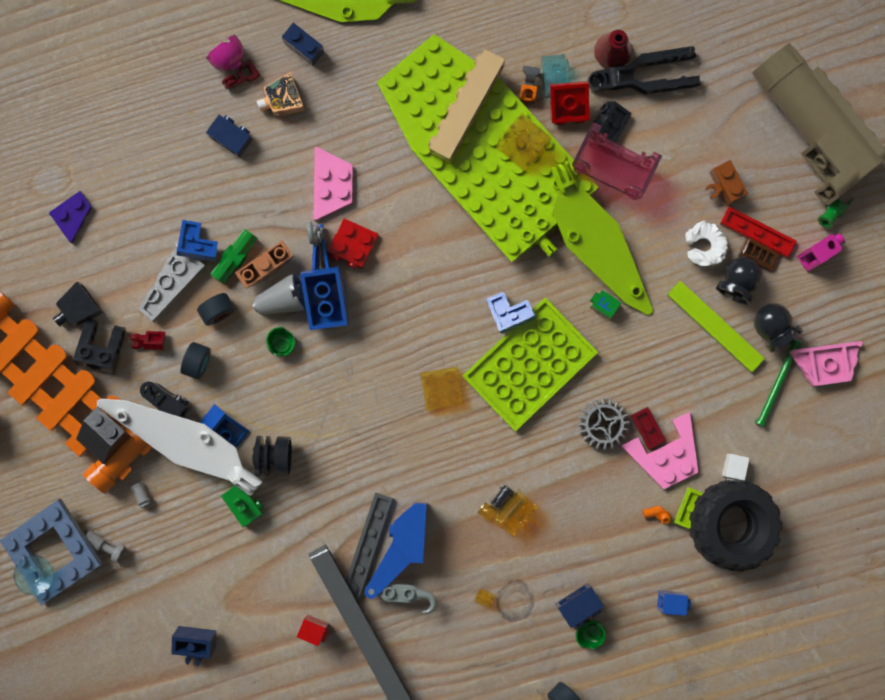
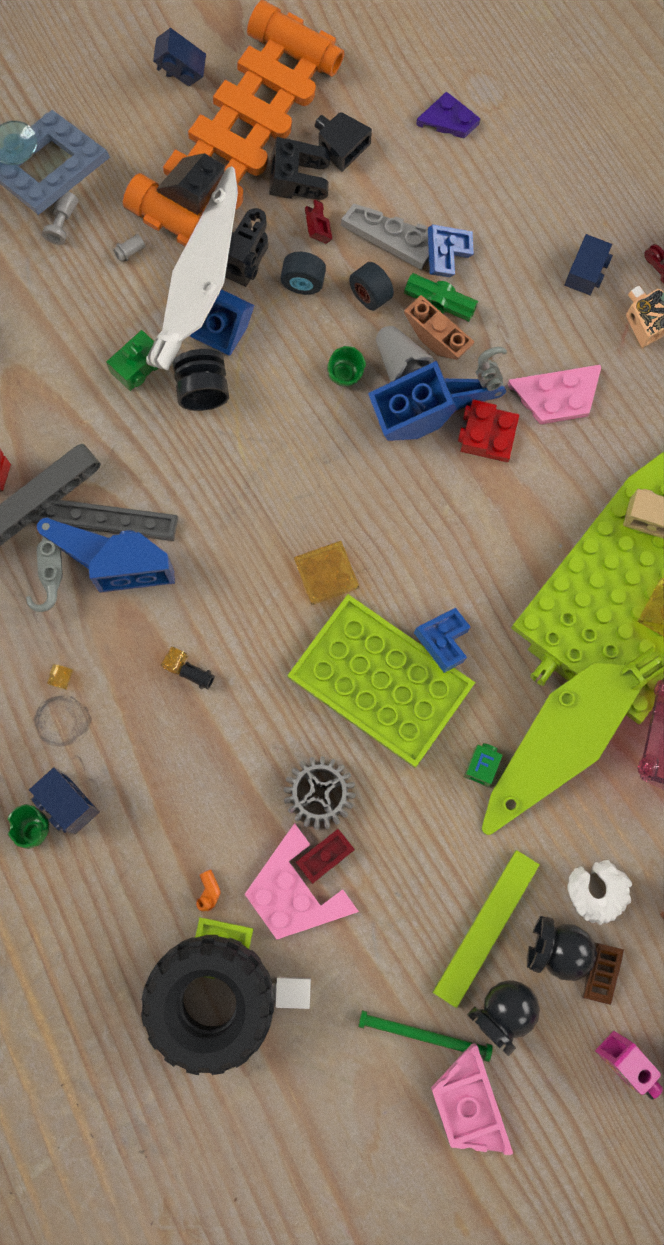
camera: 80 degrees right, 10 degrees down
clear yellow brick [494,489,539,537] -> none
blue brick [657,590,691,616] -> none
red tile [720,207,797,258] -> none

